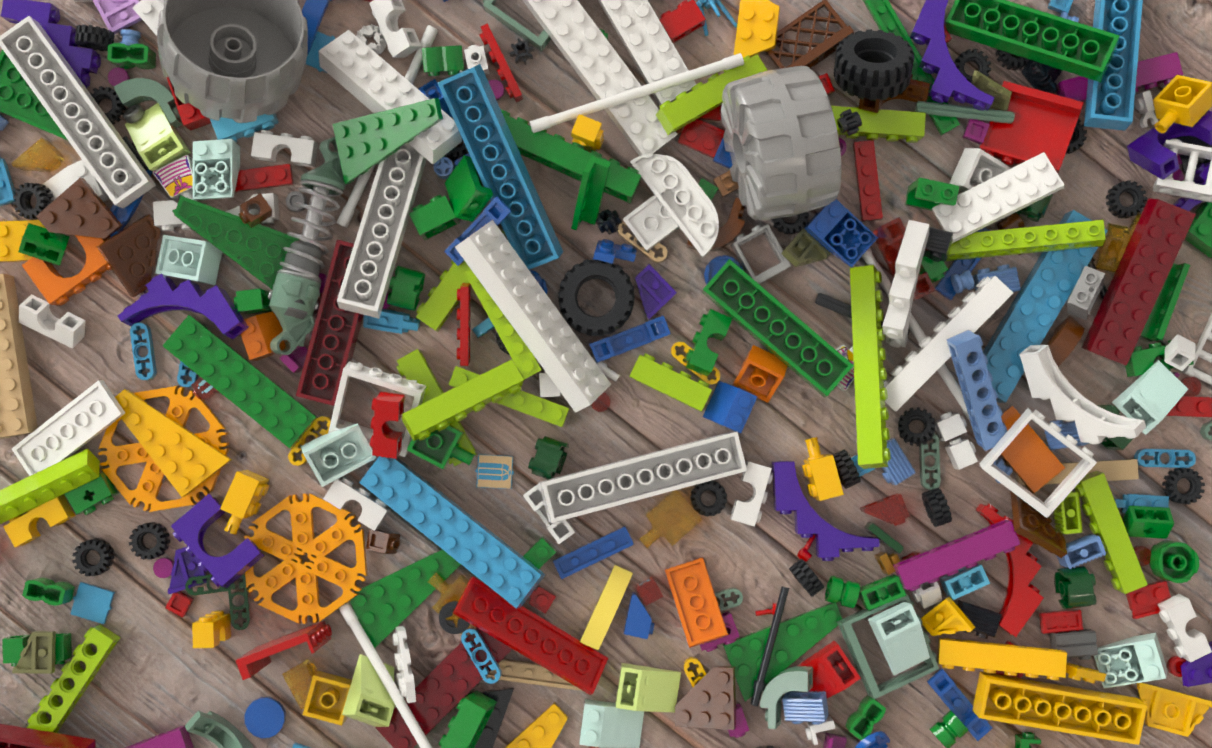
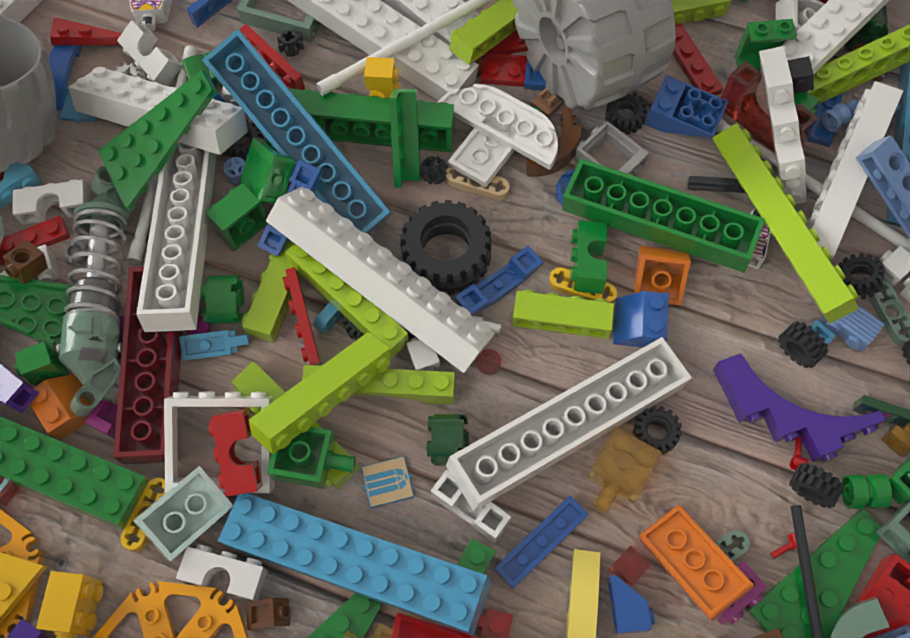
camera: 10 degrees left, 20 degrees down
blue plate [593,239,637,264] -> none
dark purple wing [635,264,677,319] -> none
white arch [730,461,773,527] -> none
olive wing [781,228,831,267] -> none
yellow brick [802,437,844,501] -> none
clear red slope [860,493,910,526] -> none

